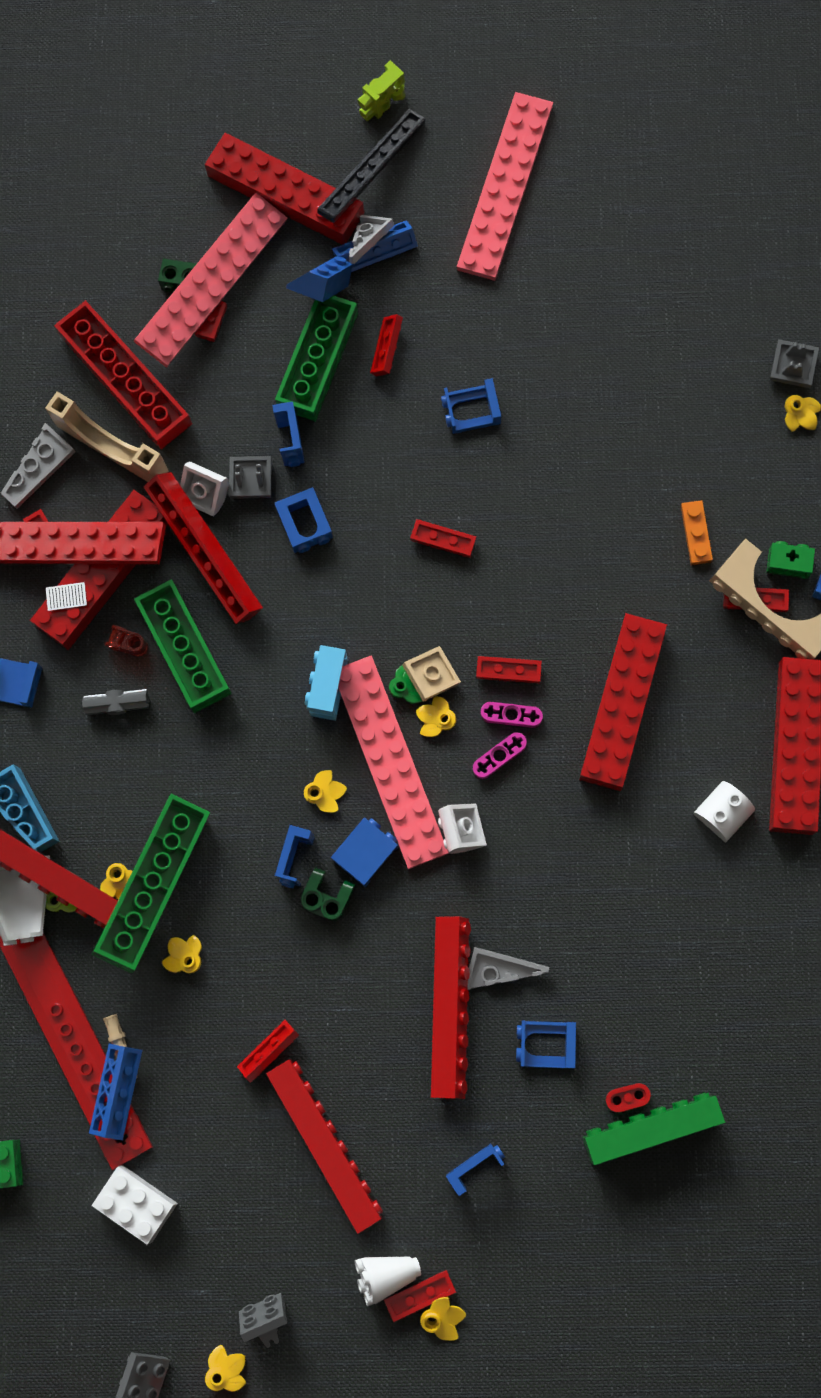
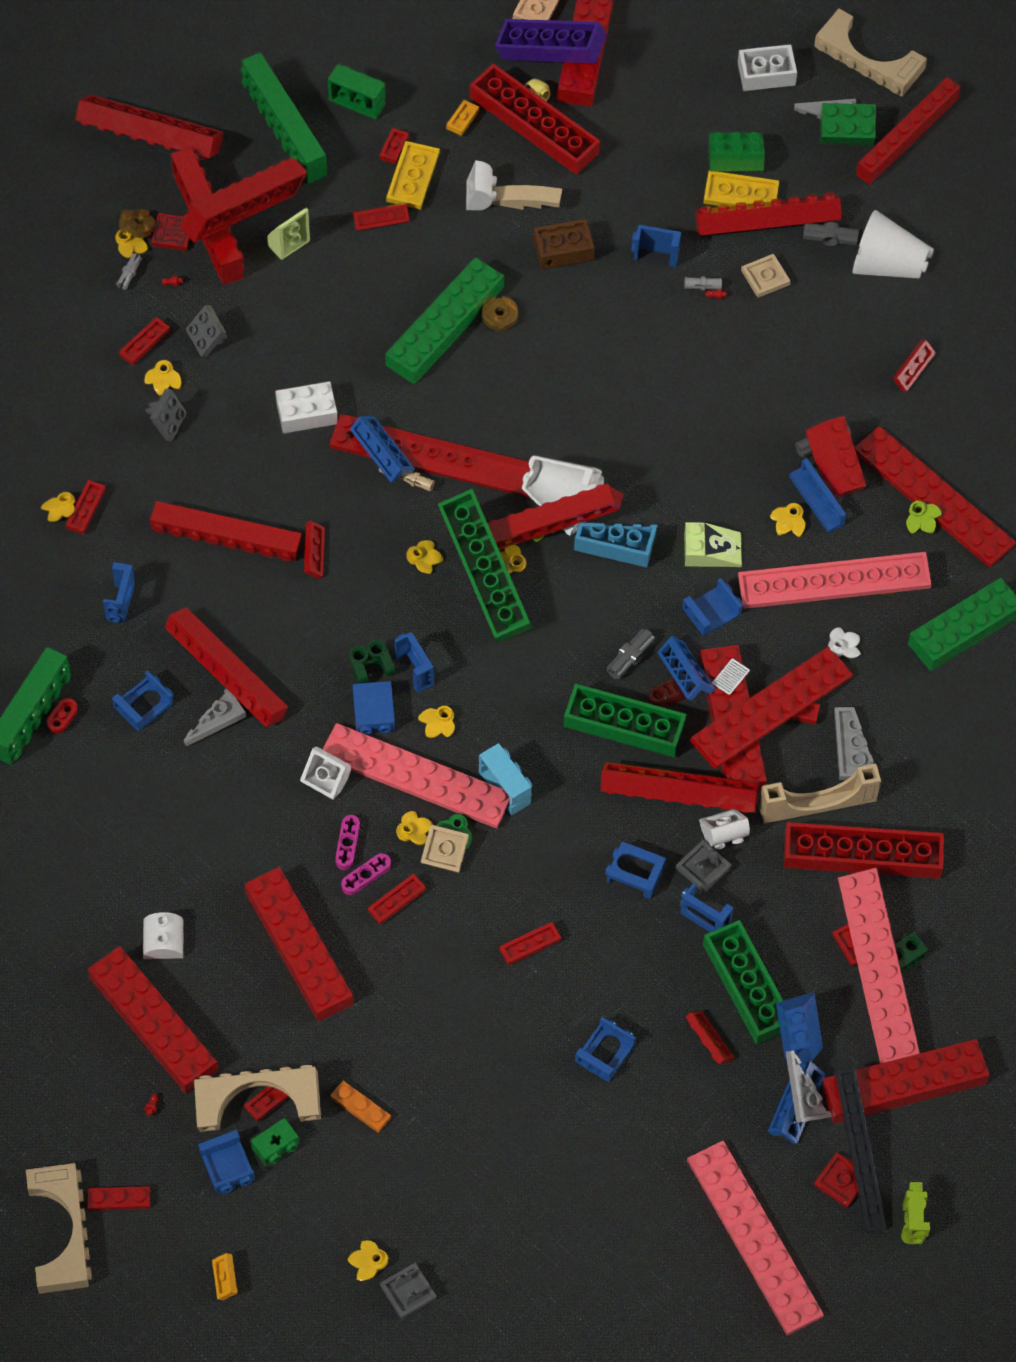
camera: 125 degrees right, 15 degrees down
white cone [355,1257,421,1306] -> none
none -> blue fence [657,636,715,701]
none -> red tile [814,1152,858,1208]

